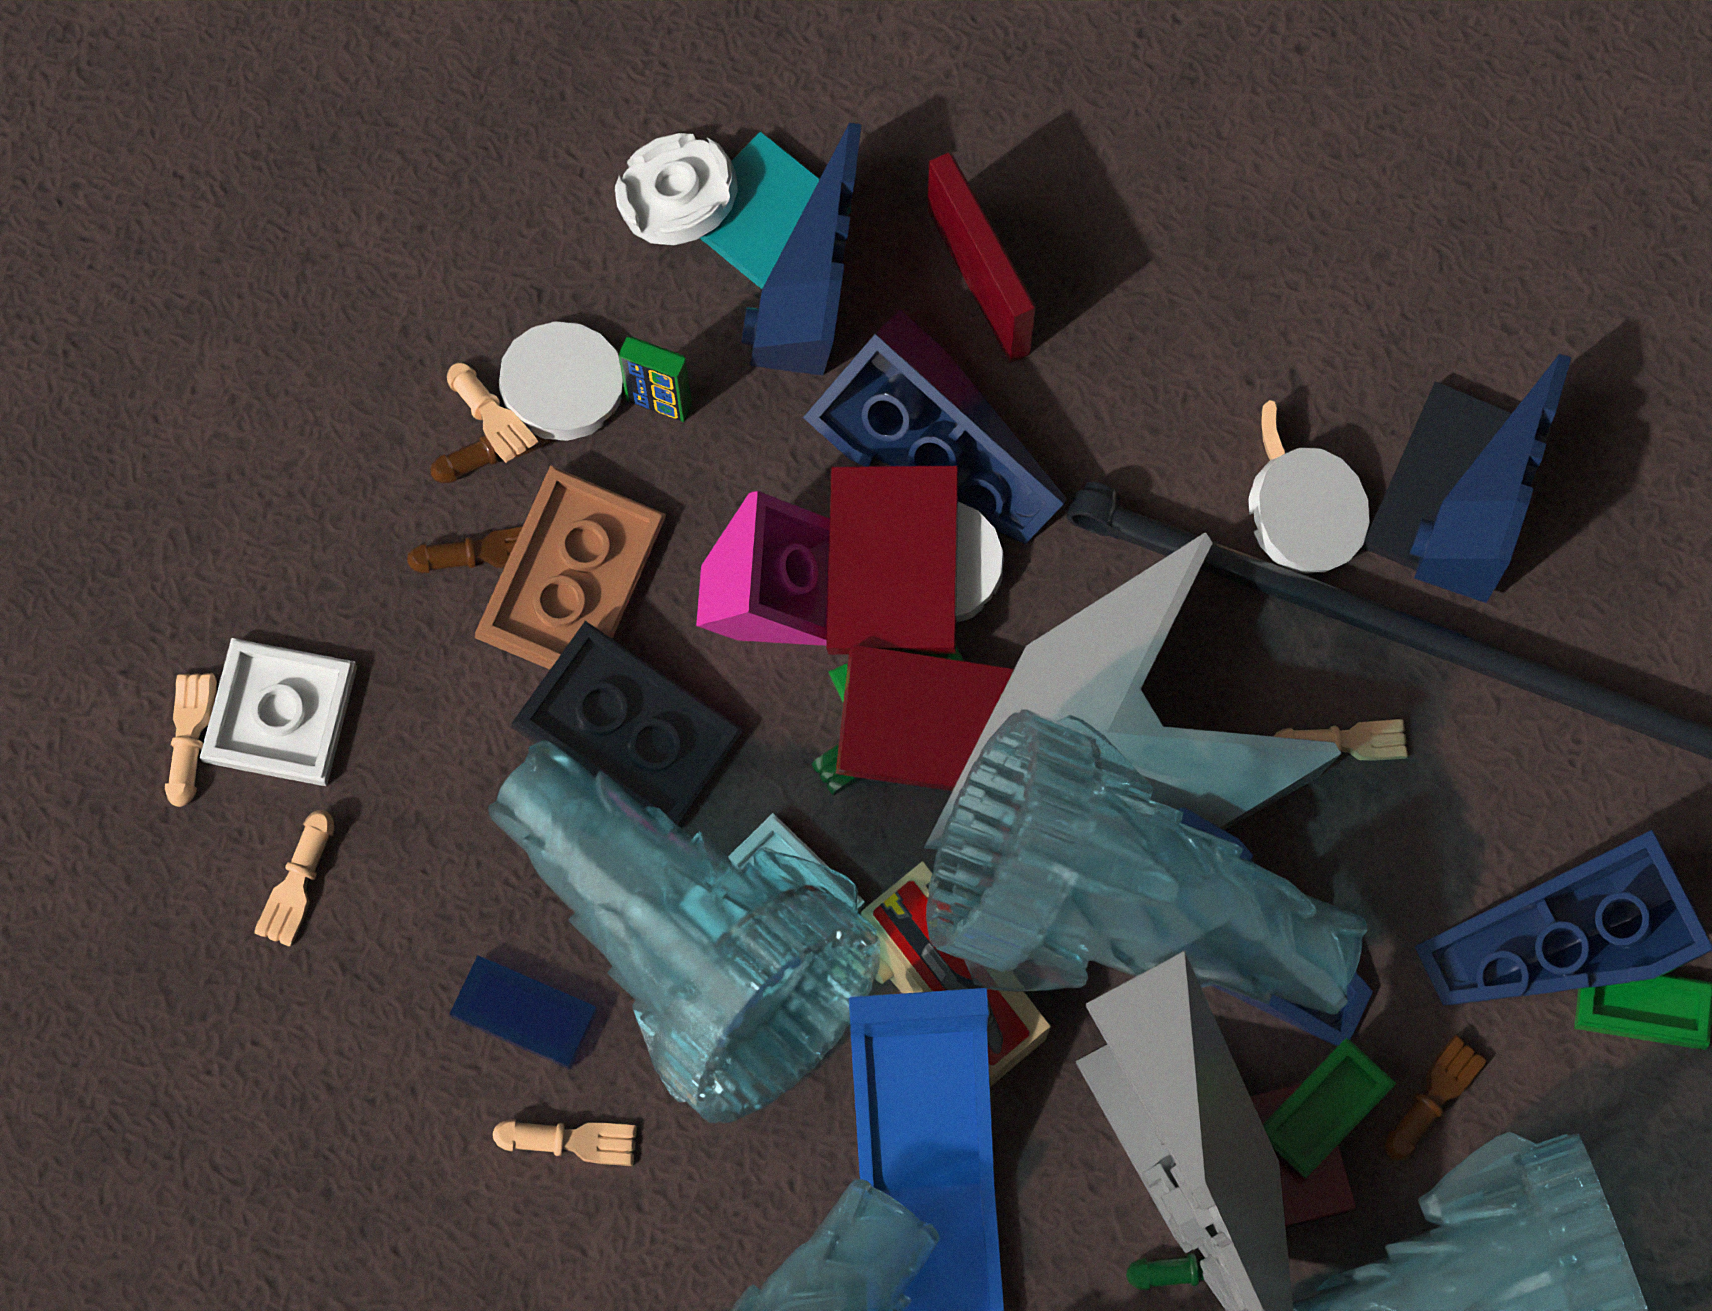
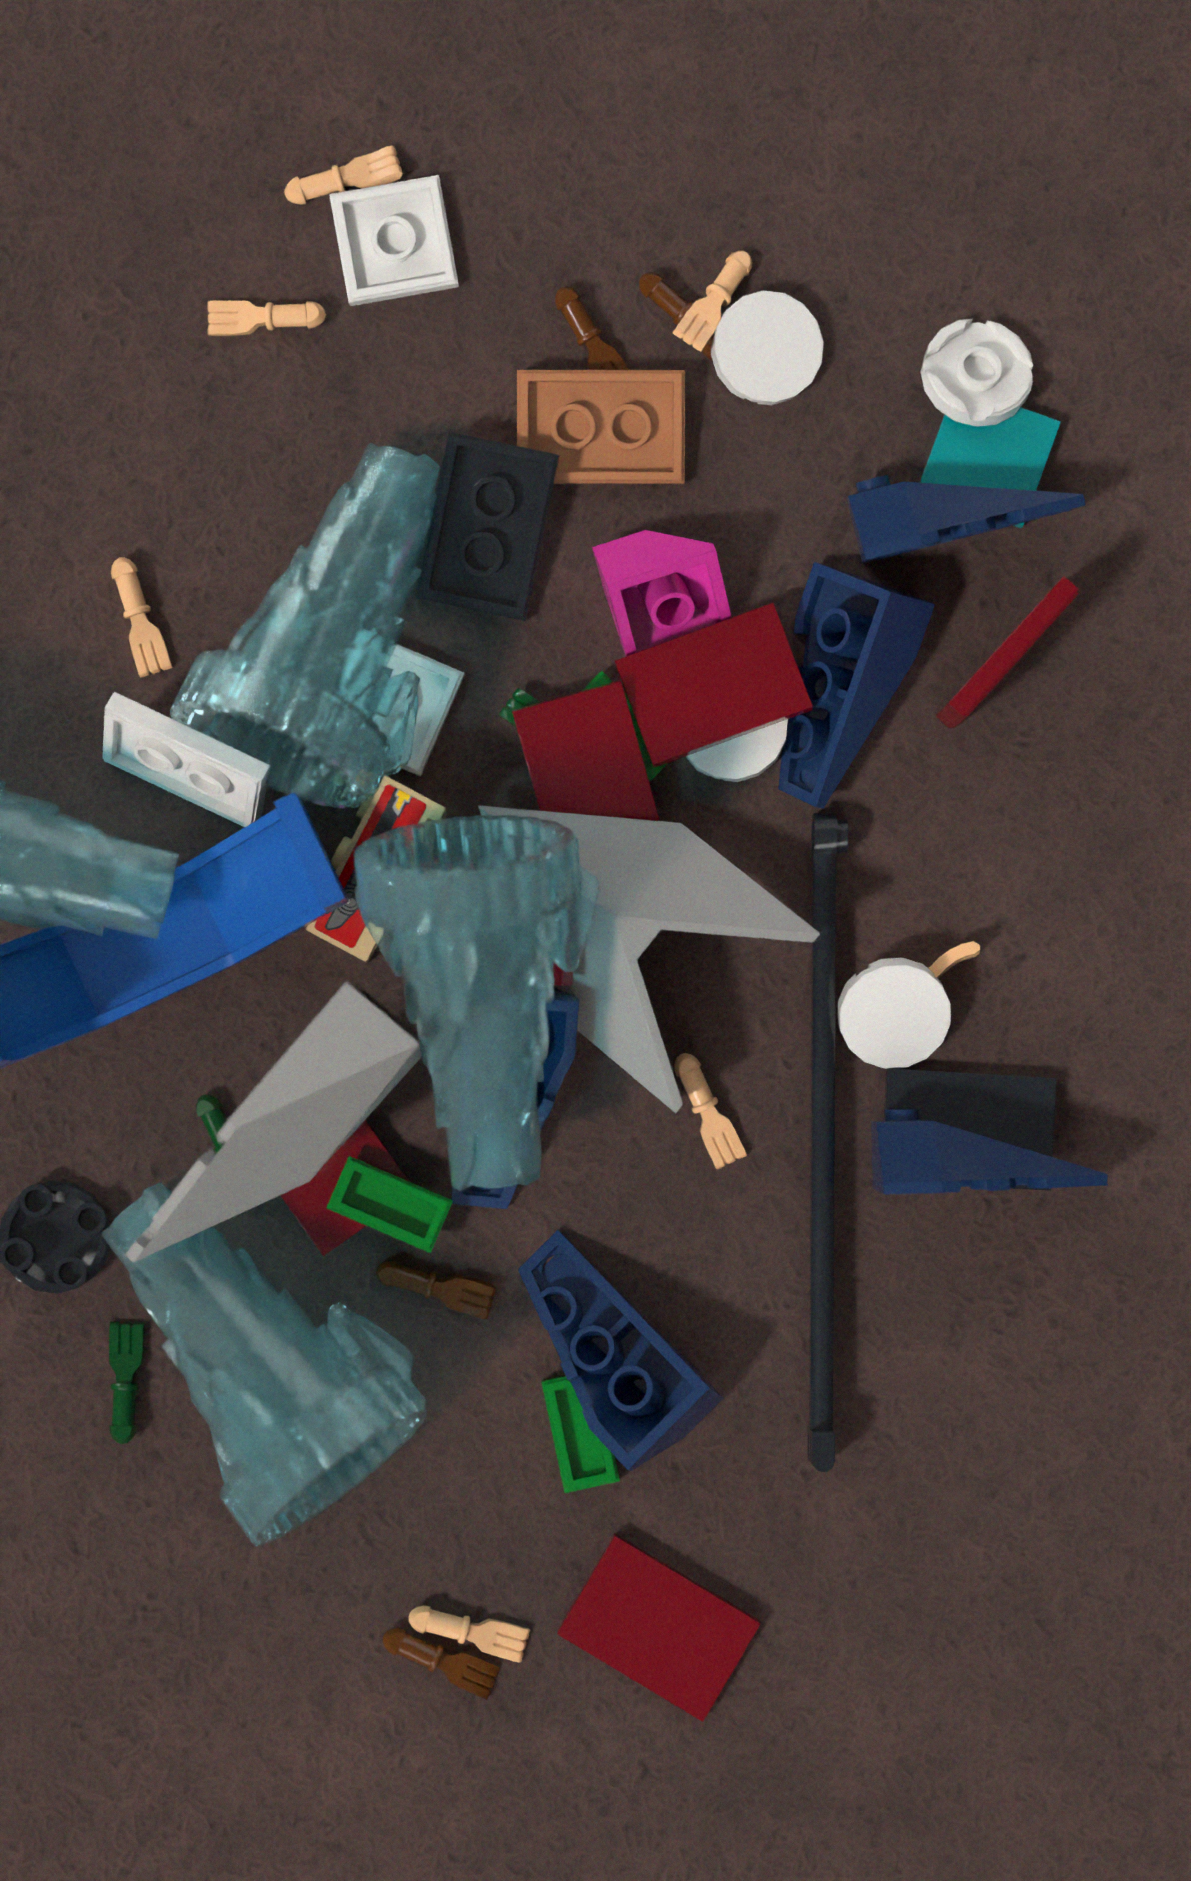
camera: 60 degrees right, 15 degrees up
clear blue tile [449,955,598,1070] -> none
tile [618,336,692,422] -> none
none -> white tile [102,692,270,827]

